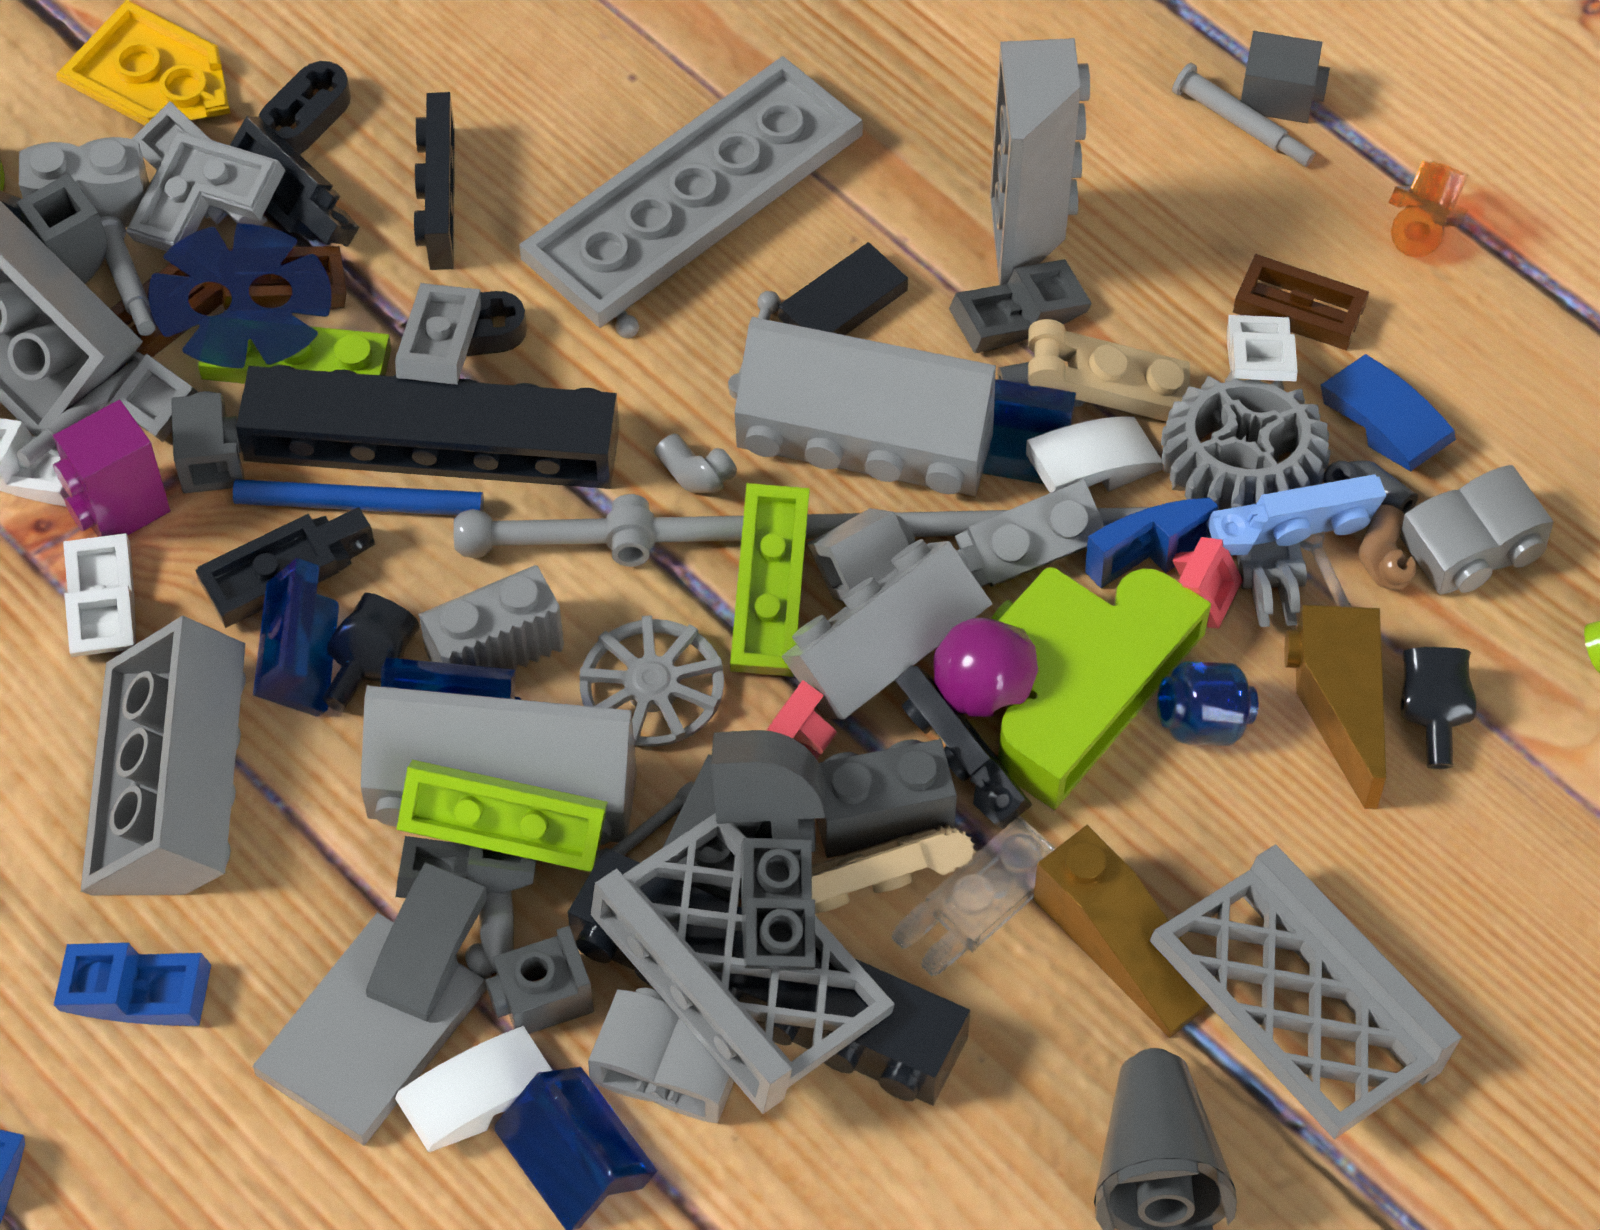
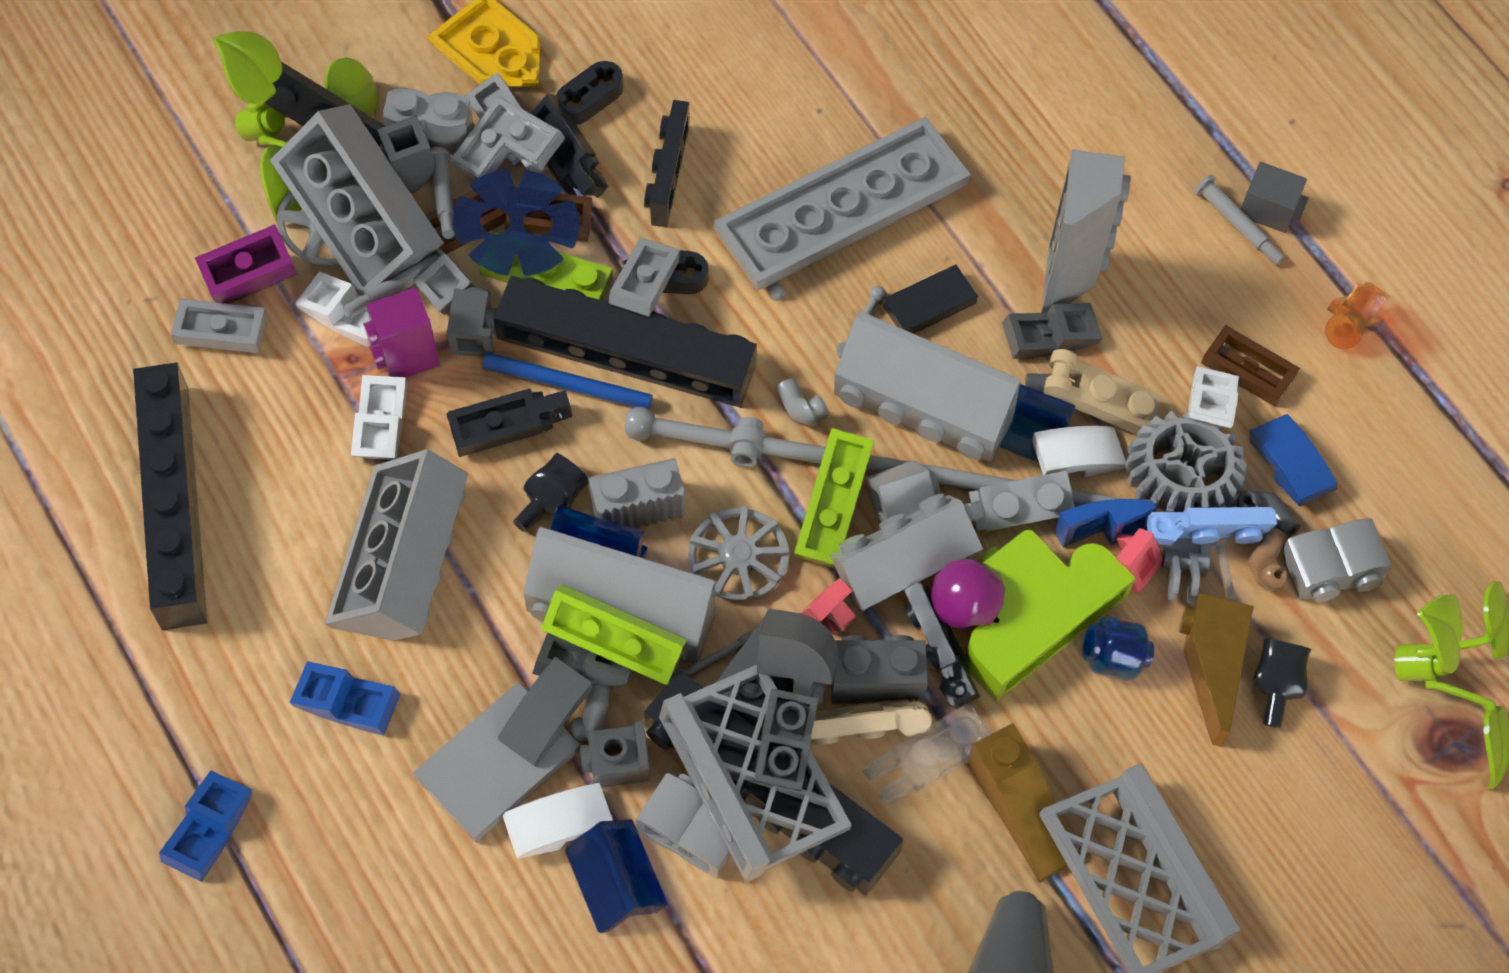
camera: 10 degrees right, 5 degrees up
clear blue panel [253,558,339,717] -> none

